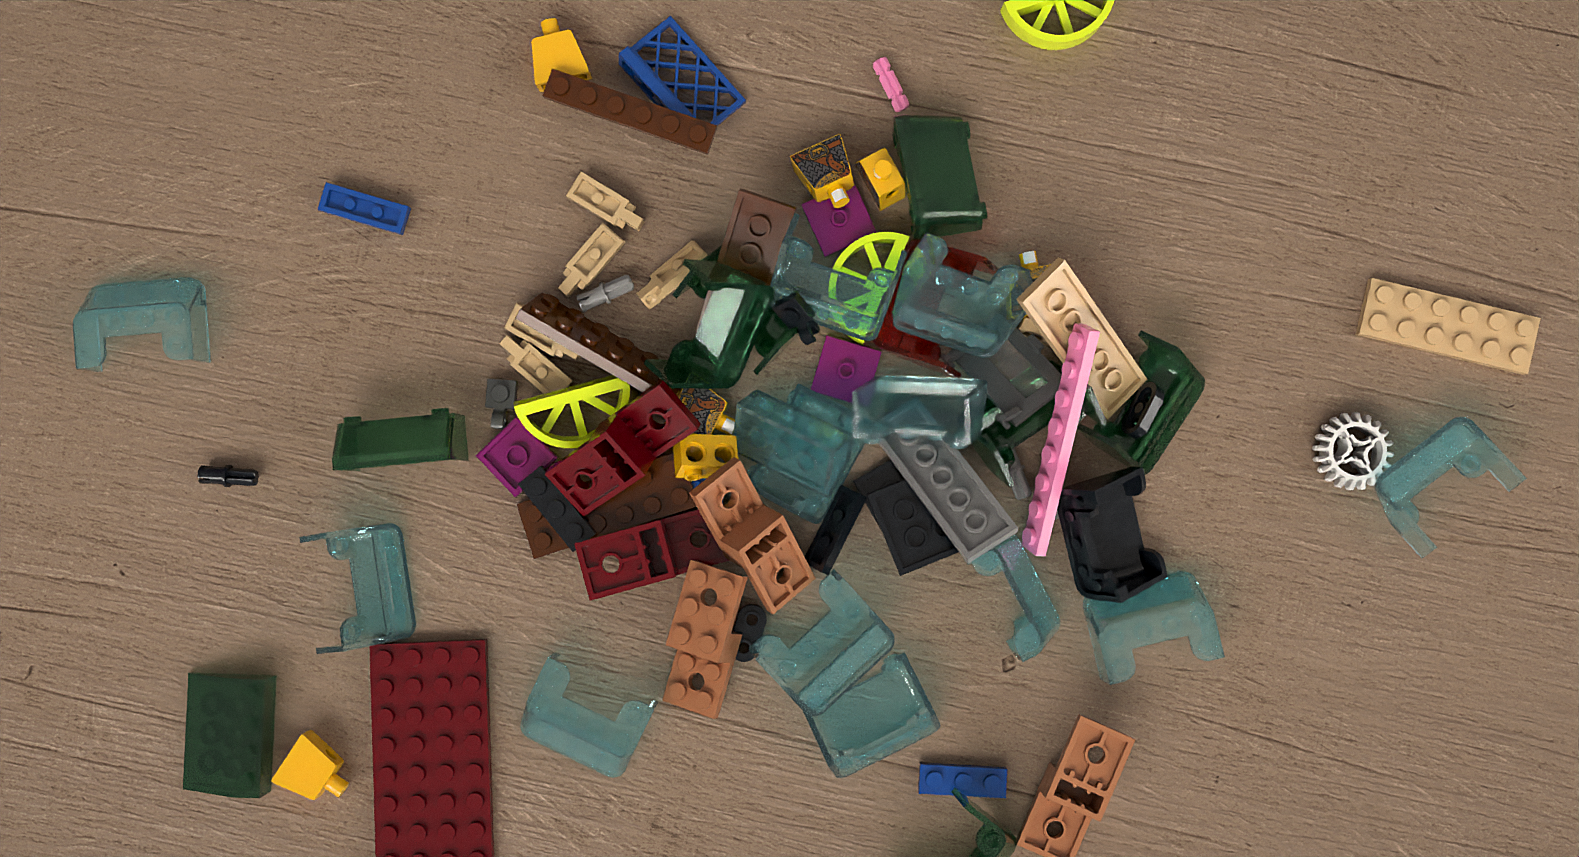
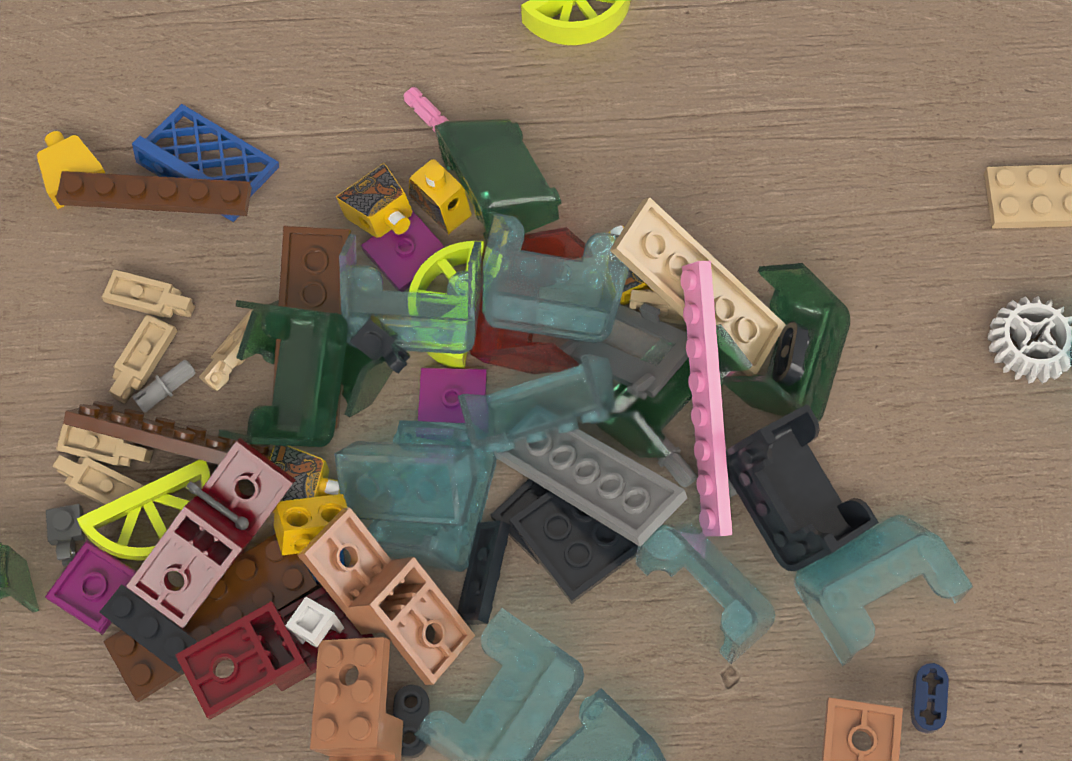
camera: 15 degrees left, 20 degrees down
none -> dark grey hinge [186,481,249,530]
none -> white panel [285,597,344,647]
none -> dark blue beam [911,663,949,734]

